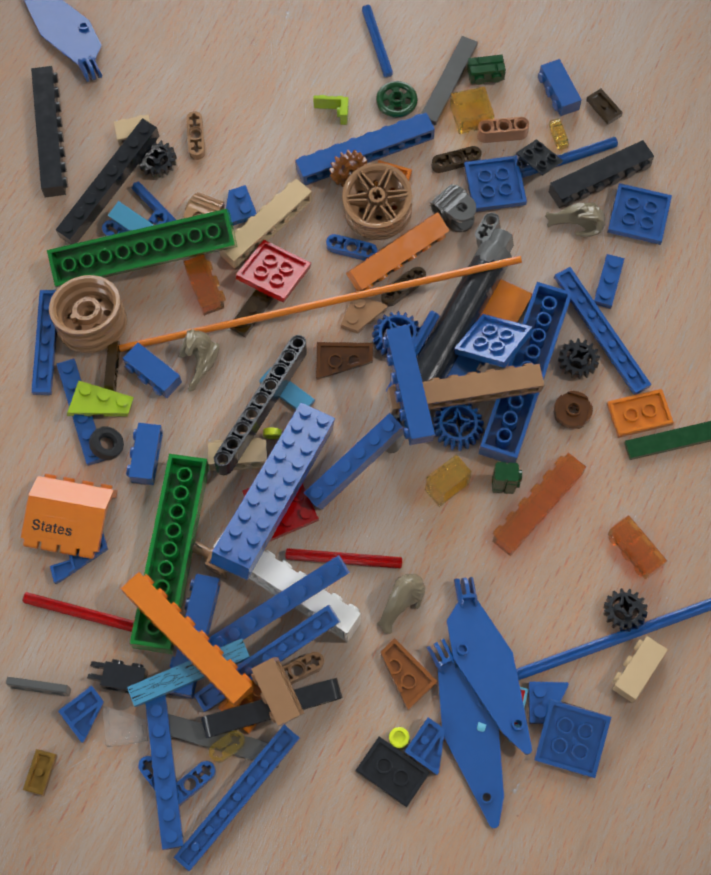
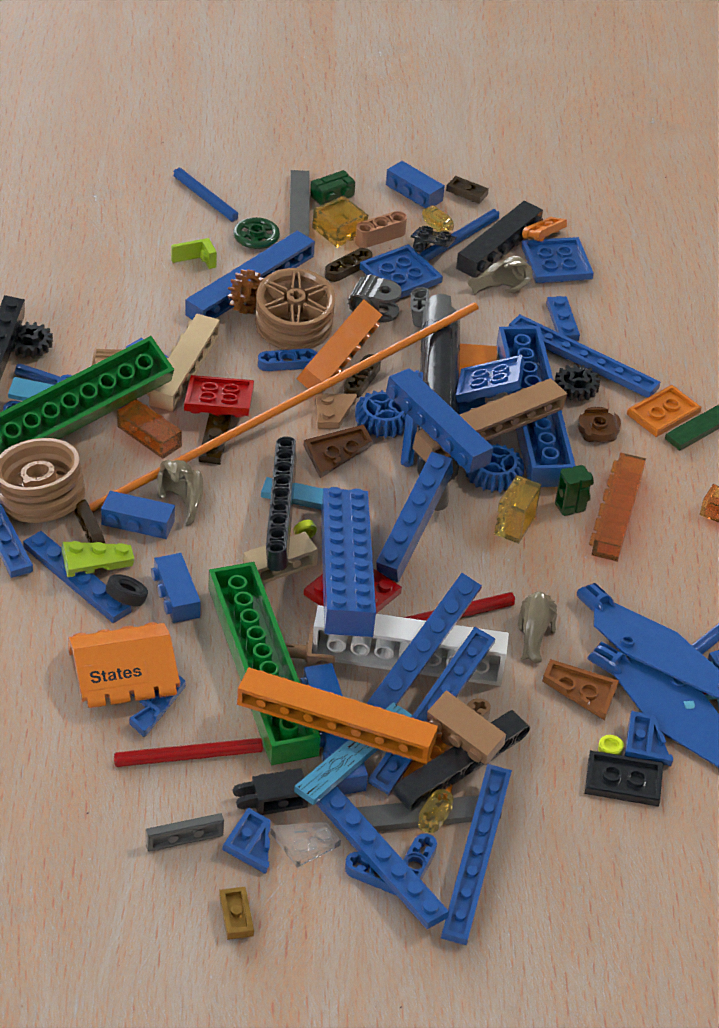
camera: 30 degrees left, 25 degrees down
medium nougat beam [186,111,205,160] -> none
none -> orange plate [522,217,567,242]

